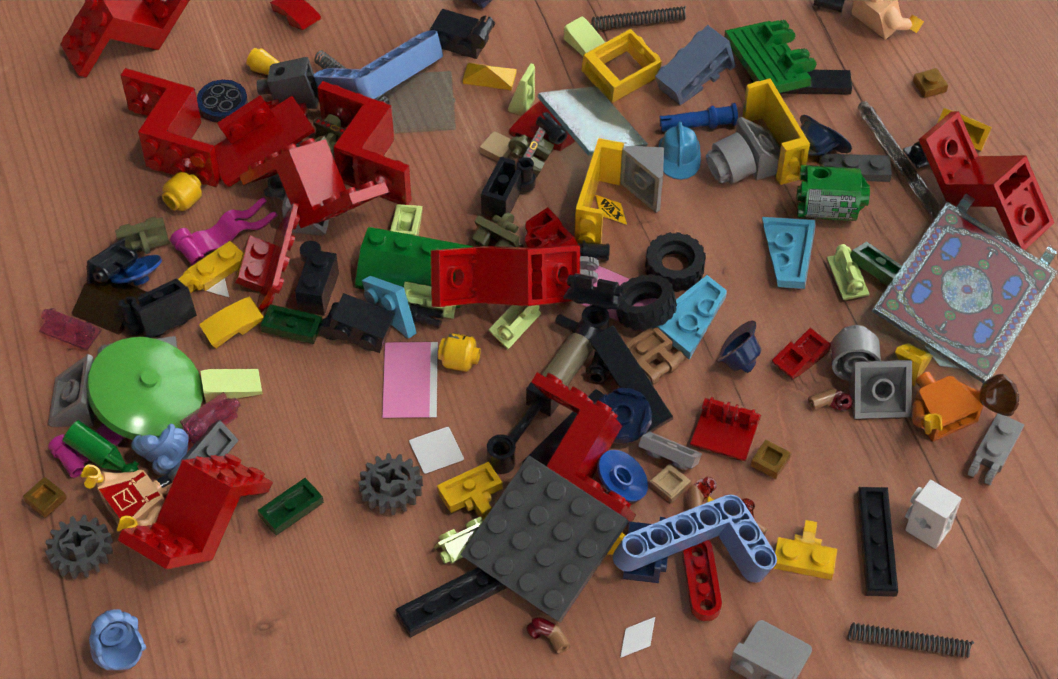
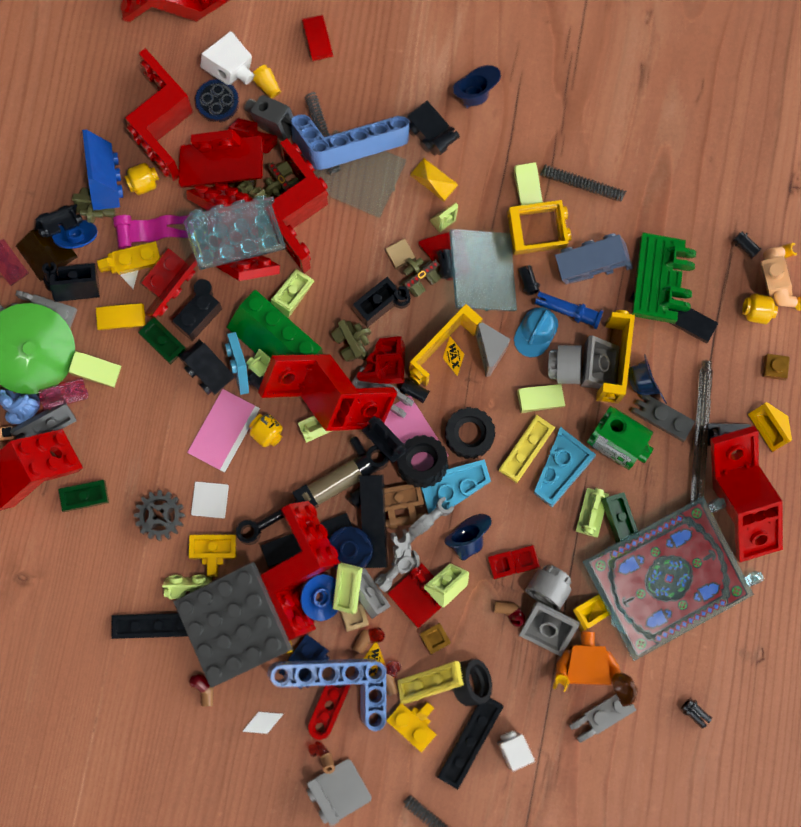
camera: 25 degrees right, 25 degrees up
none -> blue slope [82,130,123,210]
none -> clear light blue bracket [183,195,286,270]
none -> white torso [200,31,254,85]
none -> arm [308,741,335,774]
none -> yellowish green tile [333,563,362,614]
none -> light grey piece [375,529,420,592]
none -> light yellow tile [397,661,464,704]
none -> light grey piece [408,497,454,544]
none -> yellowish green slope [424,563,469,608]
none -> black tyre [453,659,492,706]
none -> light yellow tile [498,415,555,483]
none -> yellowish green slope [517,384,565,413]
none -> black pin [518,265,540,295]
none -> yellow head [742,293,778,324]

